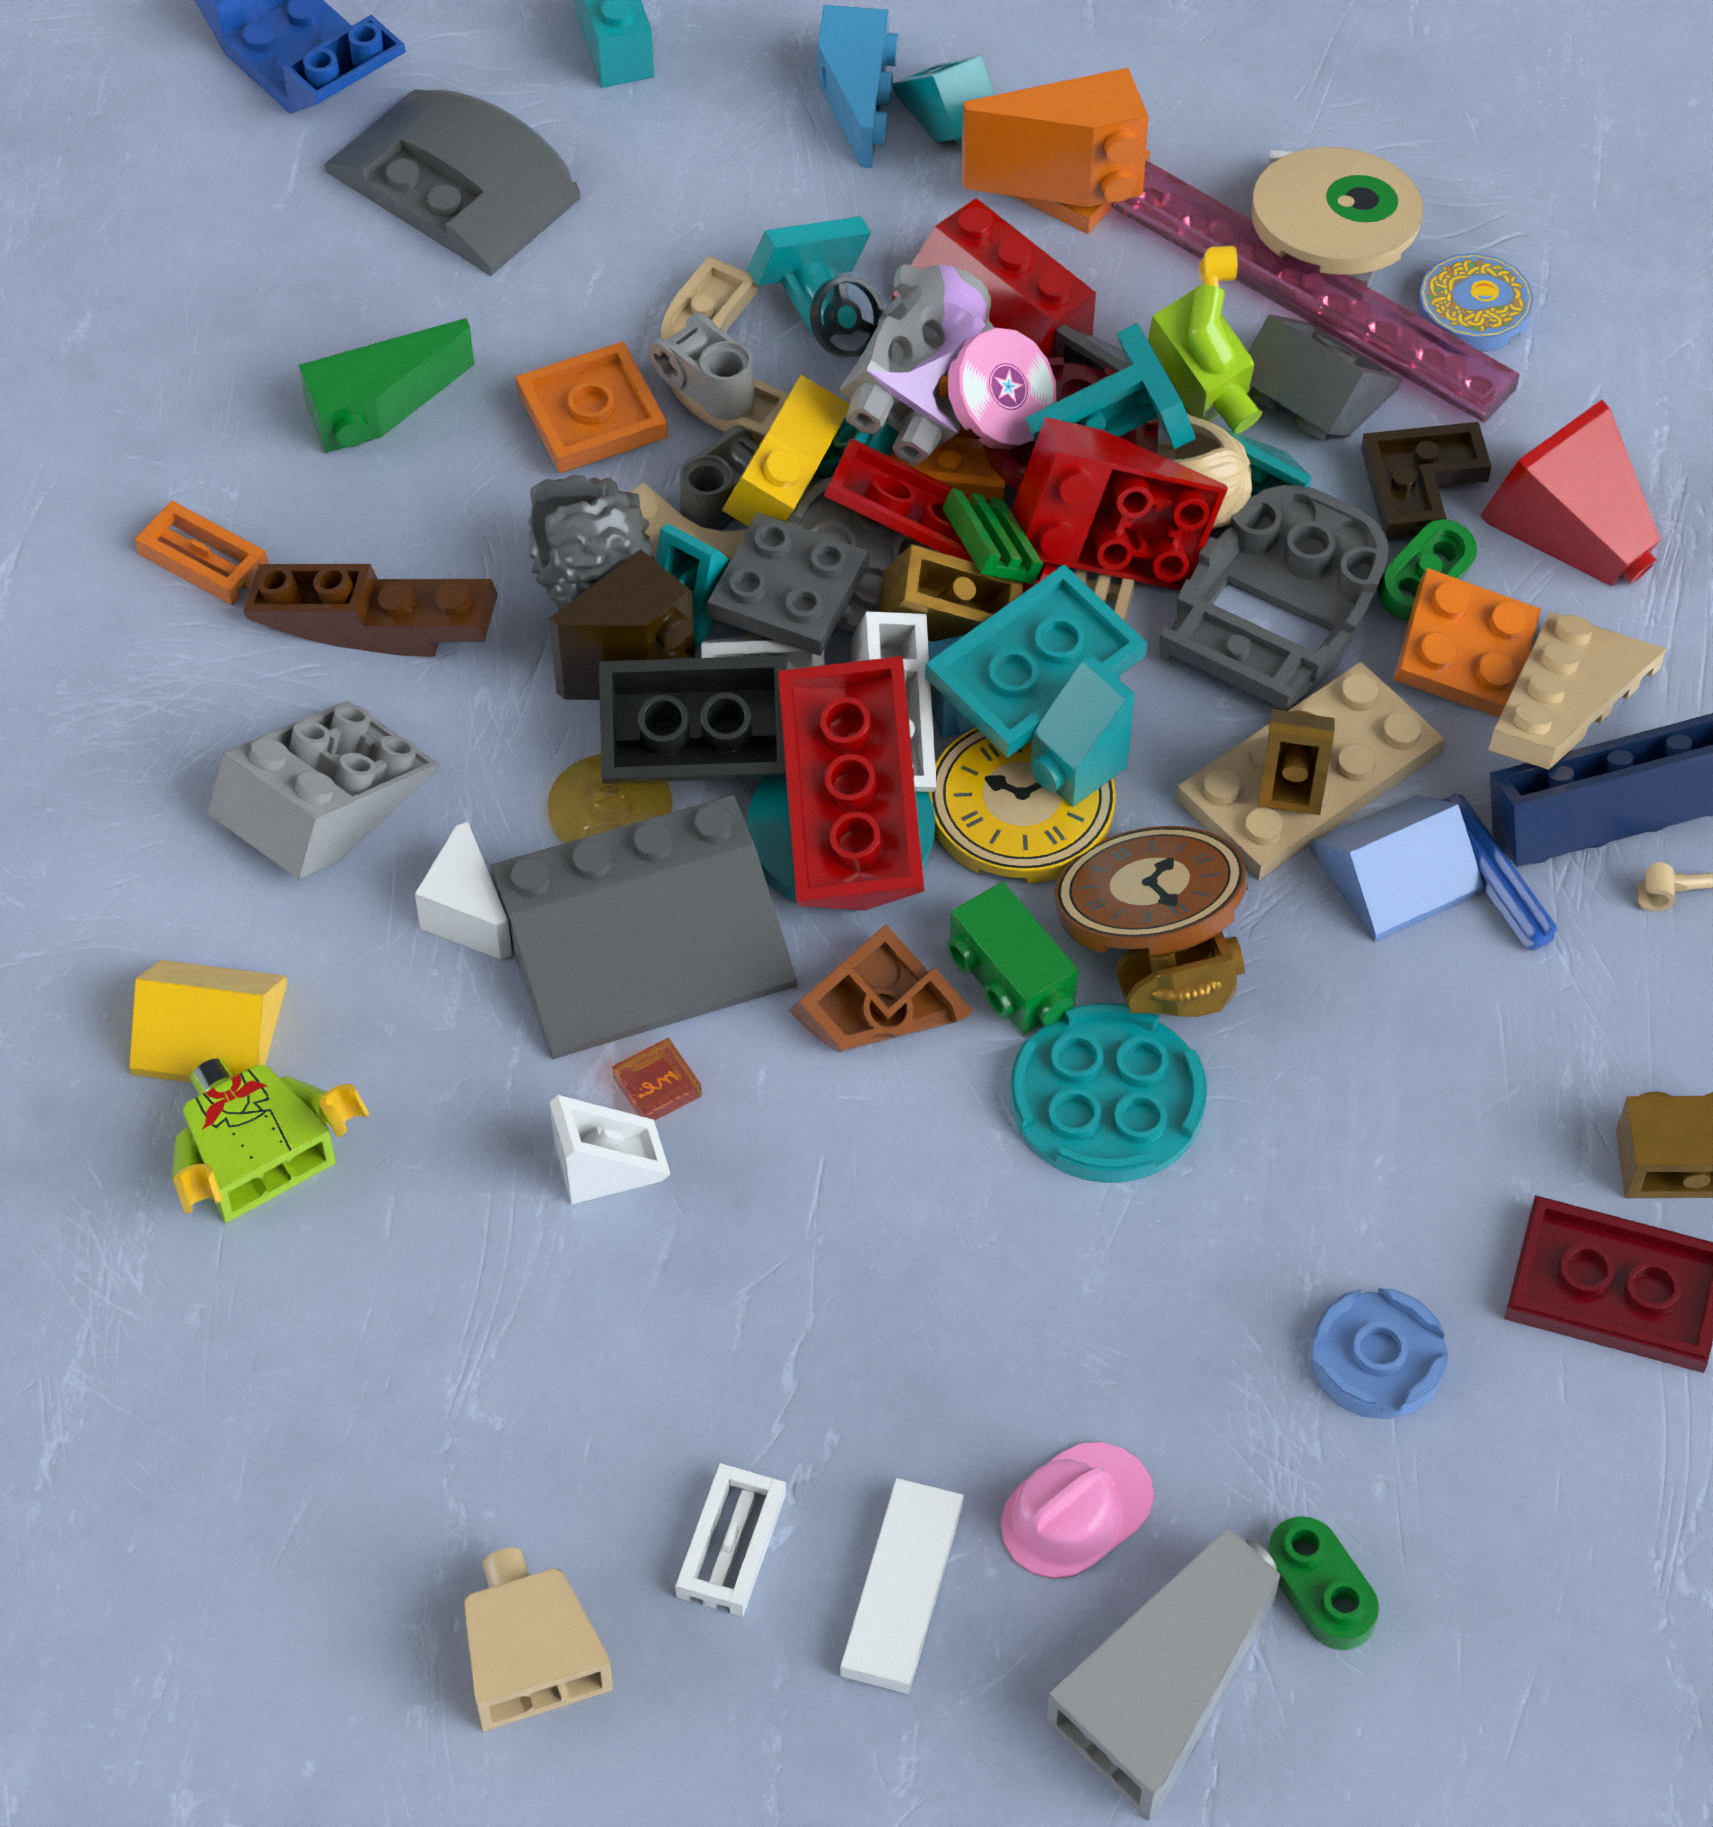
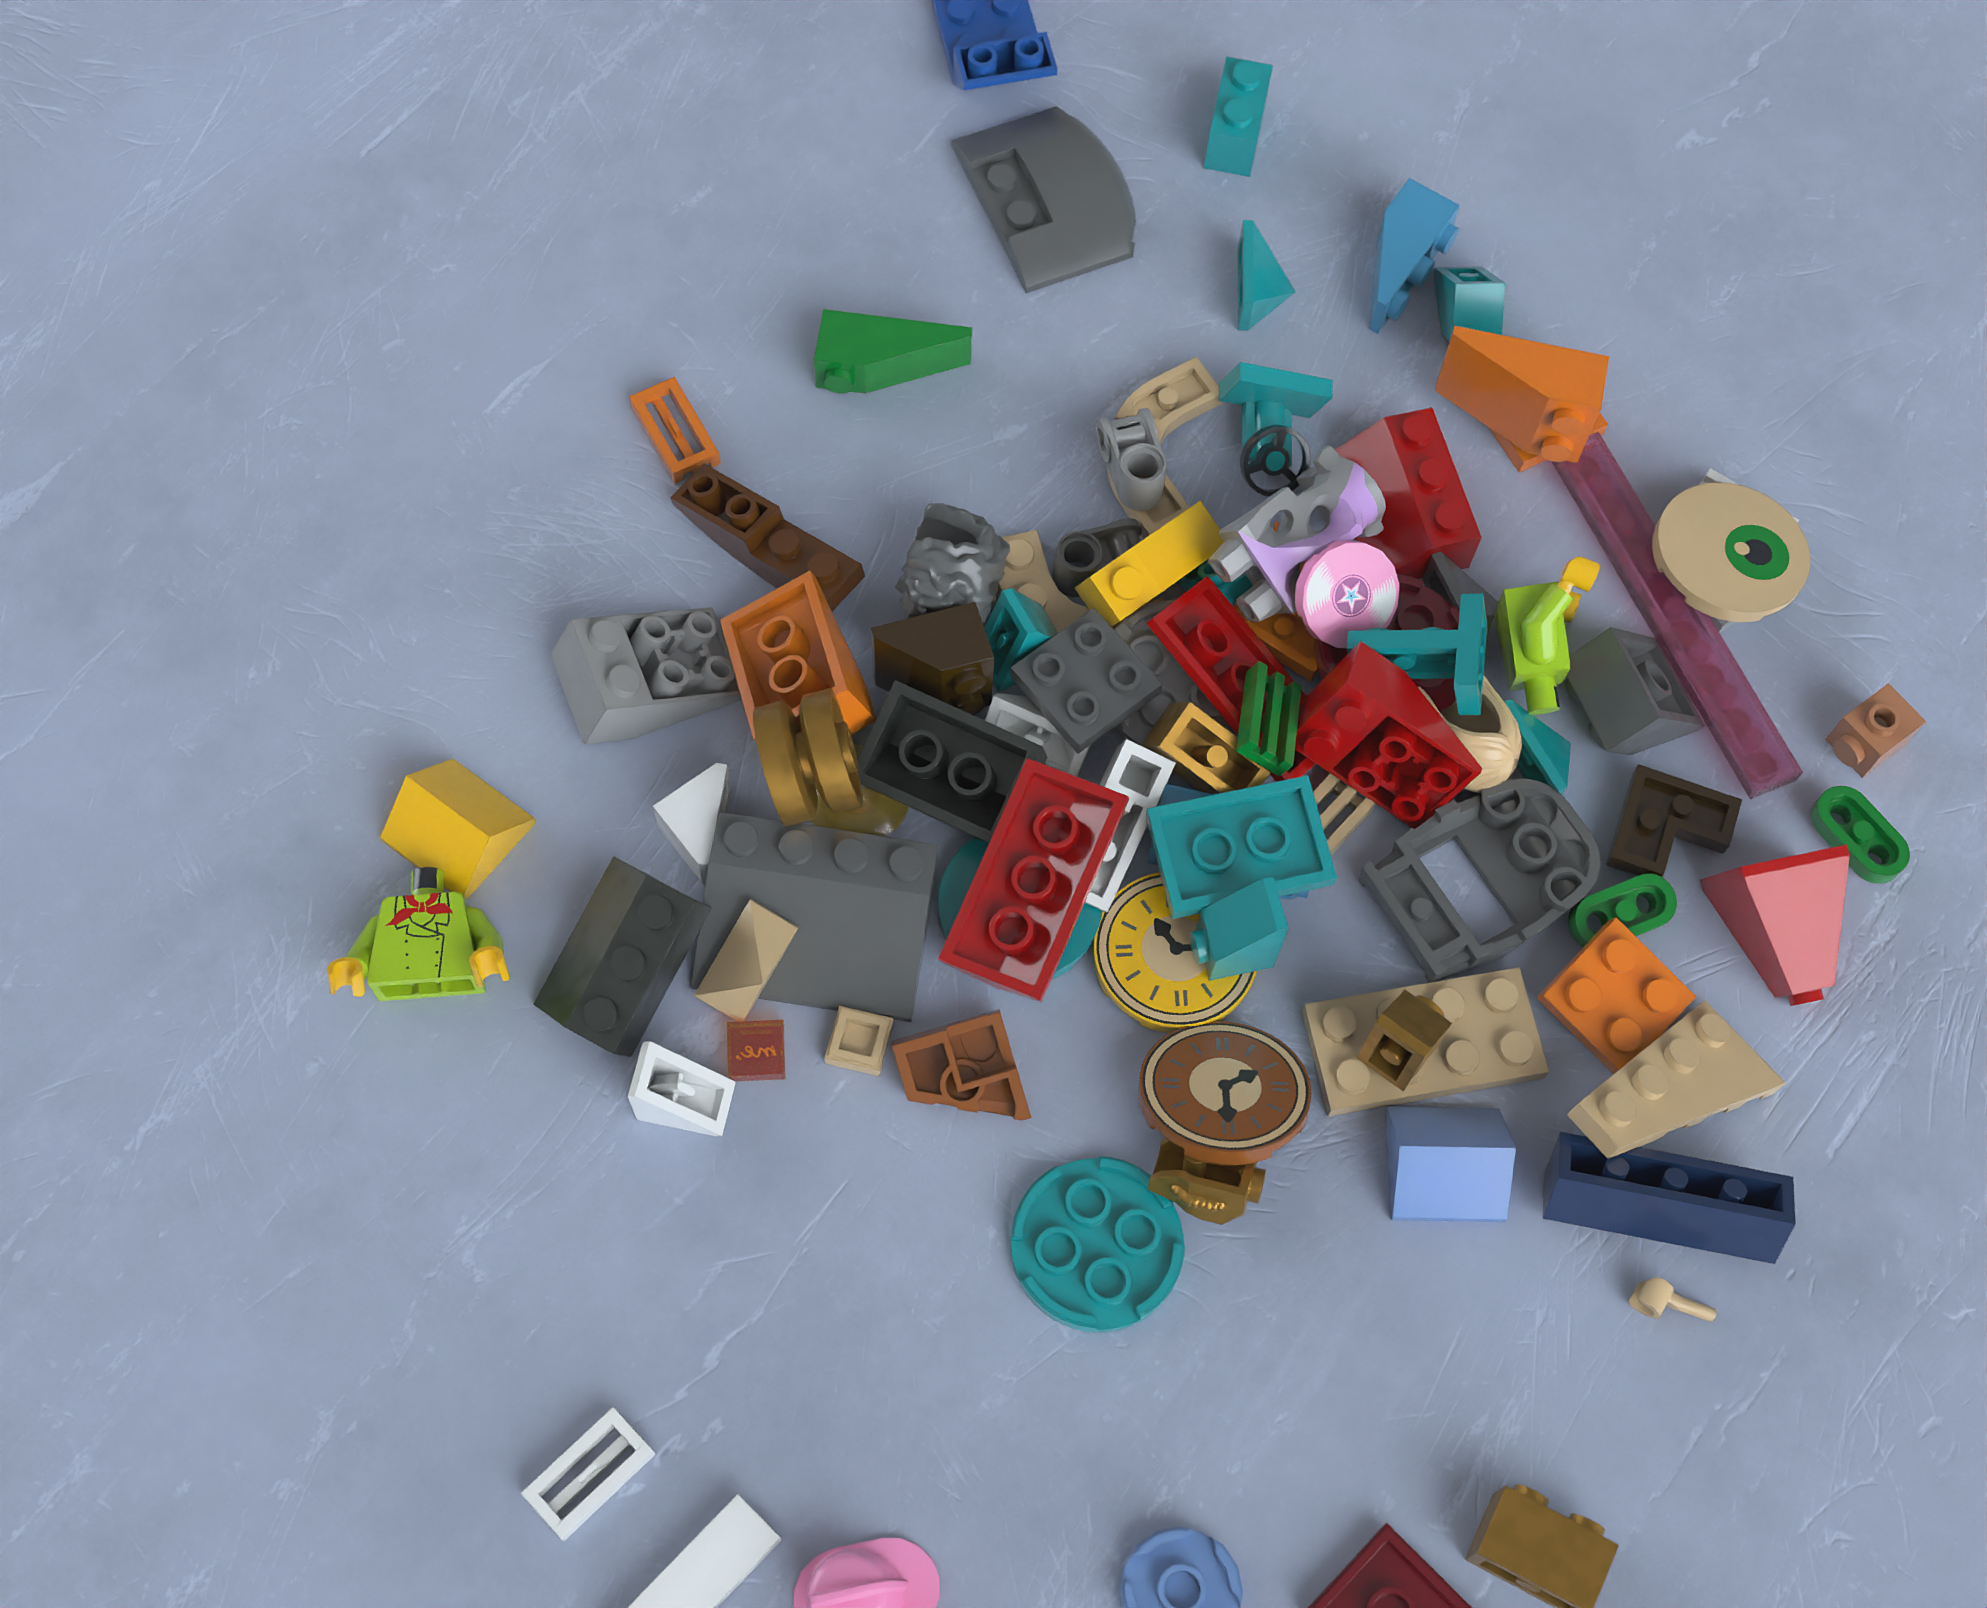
camera: 25 degrees right, 10 degrees up
tan torso [464,1547,613,1732] -> none
orange plate [515,341,668,474] -> none
green brick [947,881,1079,1035] -> none
tile [1417,253,1534,352] -> none
blue axle [1442,793,1557,951] -> none
none -> pearl dark grey slope [533,856,711,1057]
none -> tan slope [694,899,799,1024]
none -> orange slope [720,571,877,743]
none -> pearl gold wheel [753,688,863,827]
none -> tan tile [825,1006,894,1077]
none -> teal slope [1237,220,1296,331]
none -> green plate [1811,786,1910,884]
none -> nougat brick [1825,683,1926,778]

